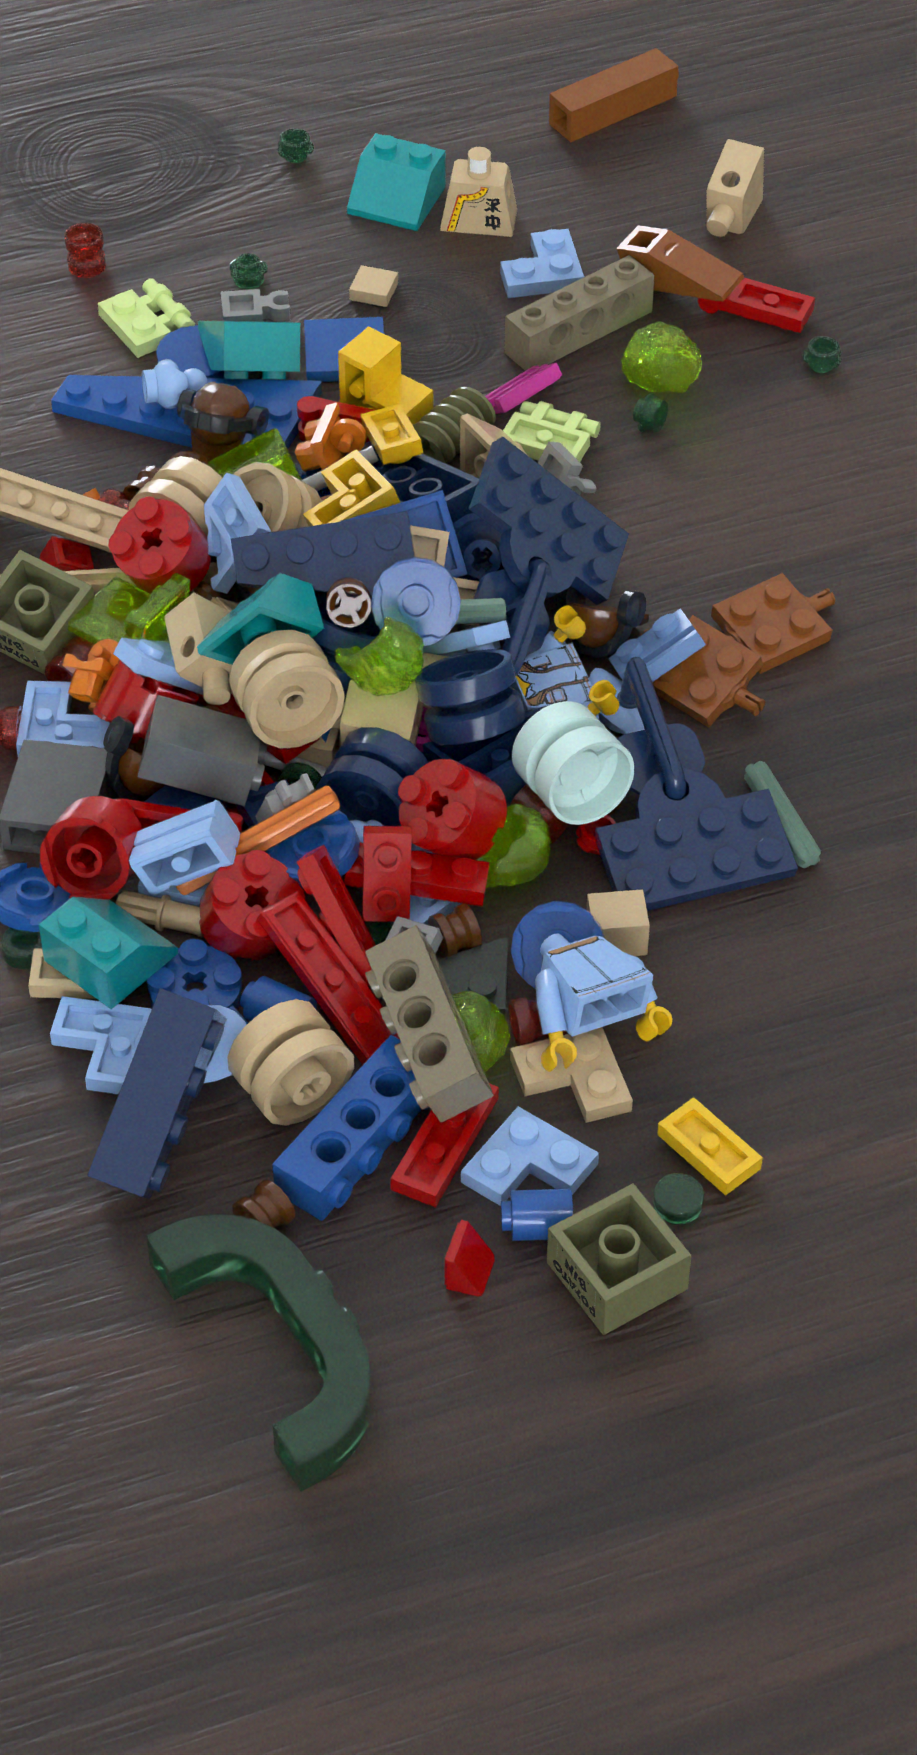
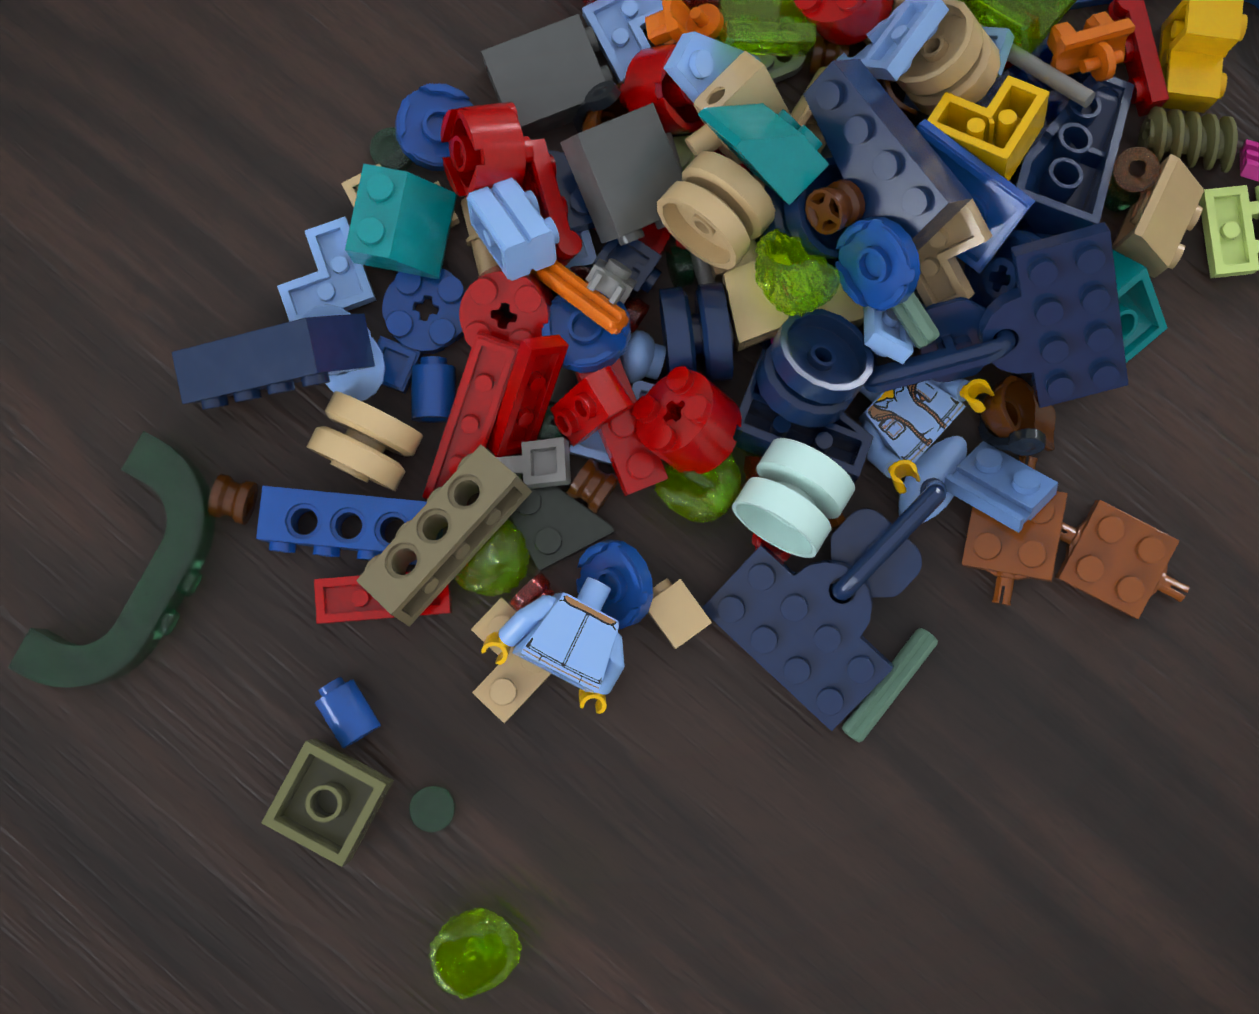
camera: 60 degrees right, 35 degrees up
yellow plate [360,403,424,465] -> none
red slope [445,1220,495,1297] -> none
light blue plate [461,1106,599,1206] -> none
light grey plate [538,442,596,495] -> none
yellow plate [657,1097,763,1196] -> none
none -> clear neon green hair [429,907,522,1000]
none -> clear orange cone [1113,147,1160,192]

